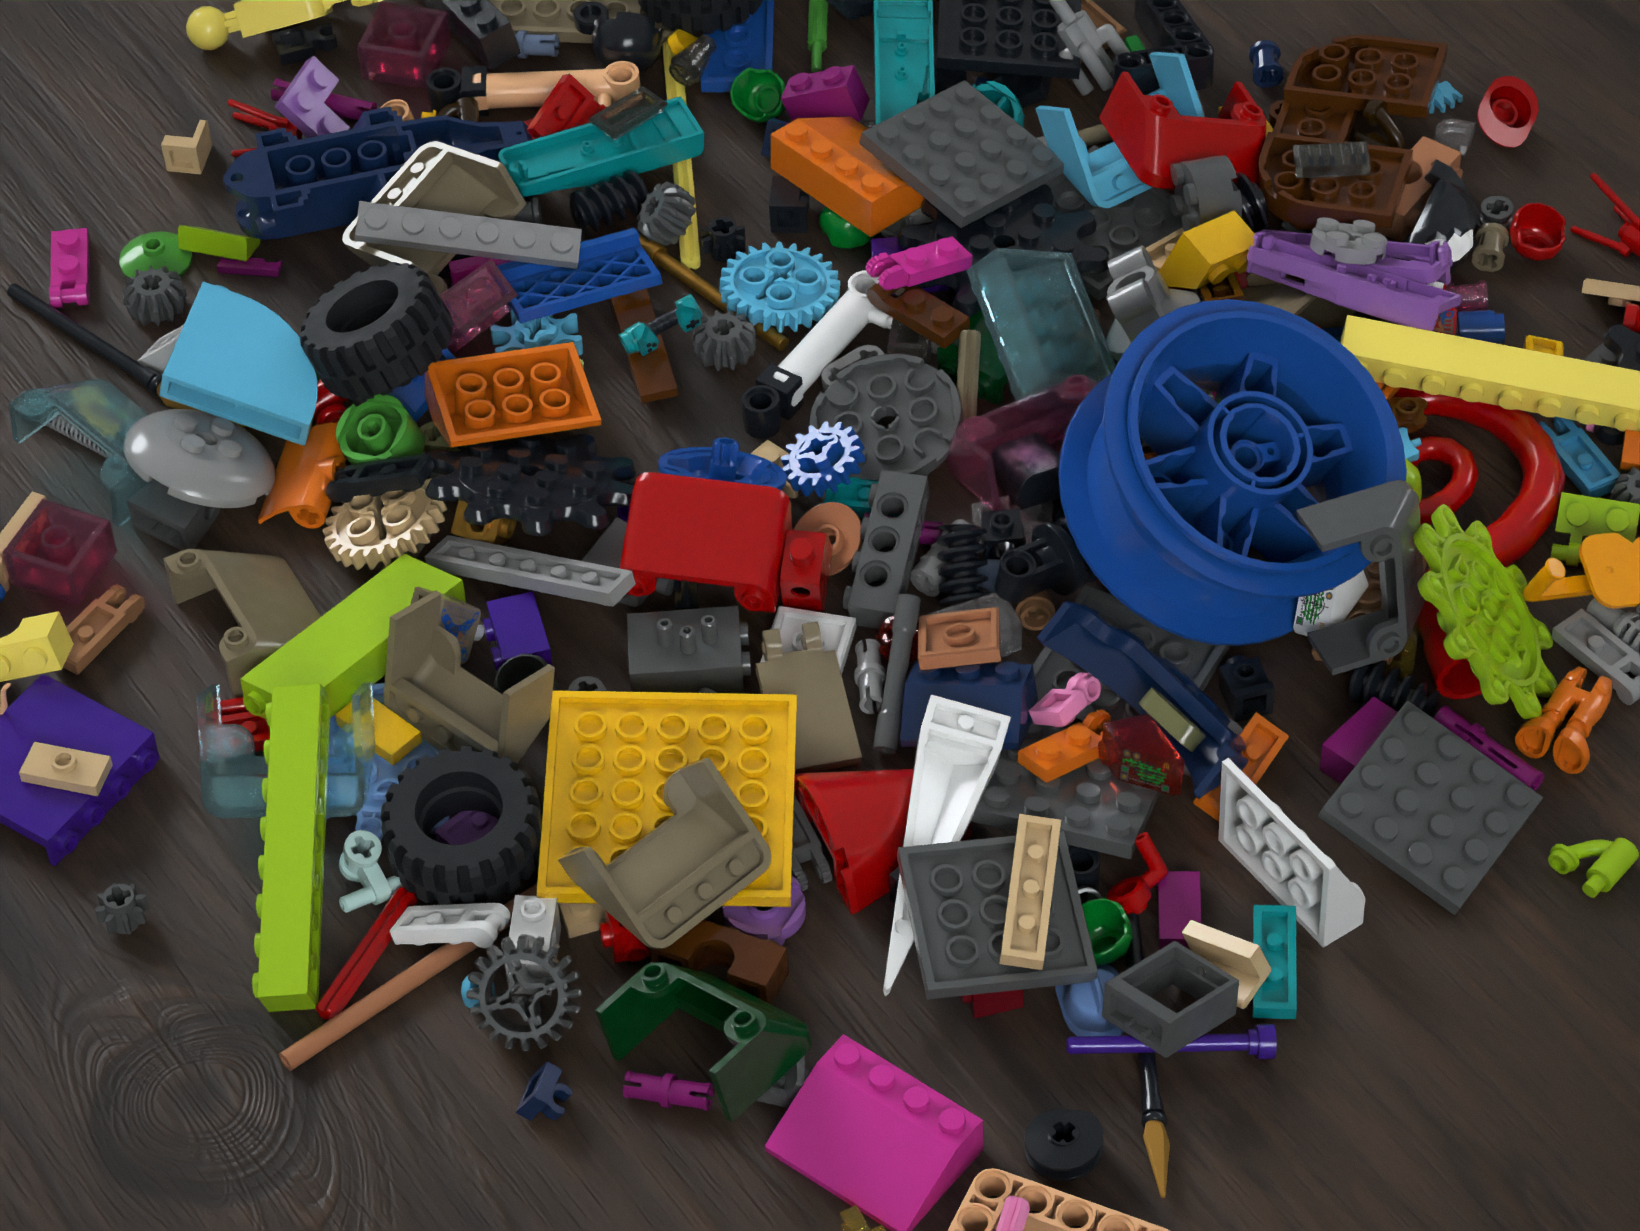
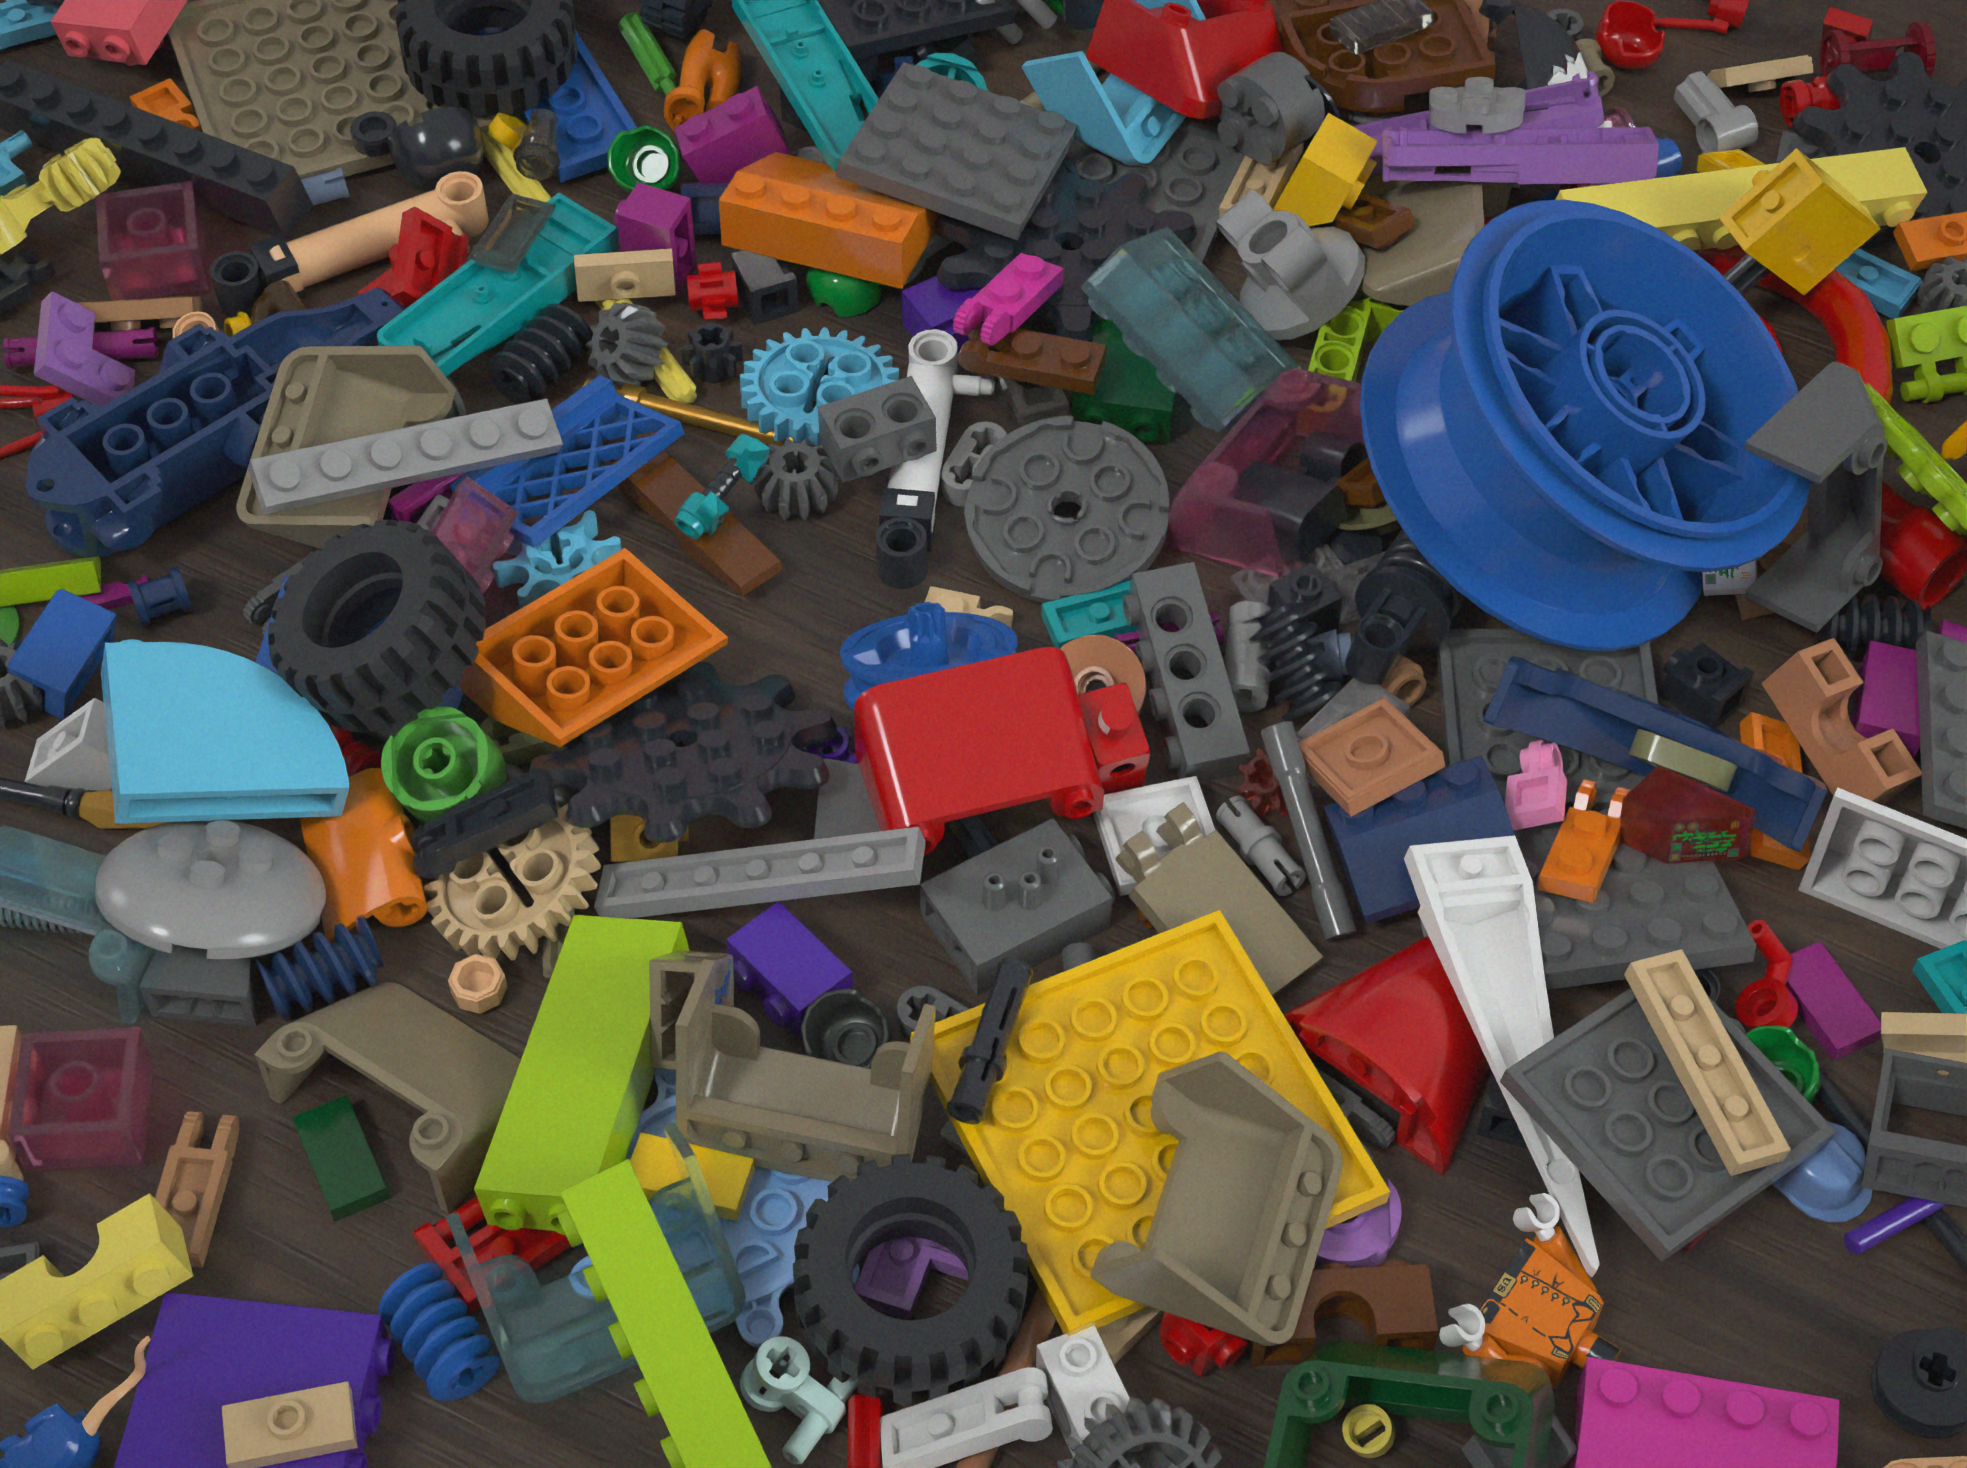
camera: 30 degrees left, 5 degrees up
blue gear [781,421,866,497] -> none
dark tan axle [956,330,981,442] -> none
none -> blue panel [8,589,117,720]
none -> medium nougat plate [77,296,203,331]
none -> dark blue bush [127,566,193,627]
none -> dark blue piece [254,915,384,1022]
none -> dark green tile [292,1095,390,1222]
none -> blue piece [378,1262,501,1402]
none -> light nougat tile [448,954,507,1014]
none -> tan plate [574,249,675,302]
none -> magenta brick [614,182,697,298]
none -> orange piece [664,29,742,133]
none -> red gear [686,261,739,321]
none -> dark grey brick [817,376,937,483]
none -> black pin [947,958,1034,1124]
none -> light yellow hinge [1342,1404,1395,1458]
none -> orange torso [1439,1193,1621,1388]
none -> light grey piece [1673,71,1759,153]
none -> yellow piece [1719,148,1881,296]
none -> nougat arch [1761,638,1922,805]

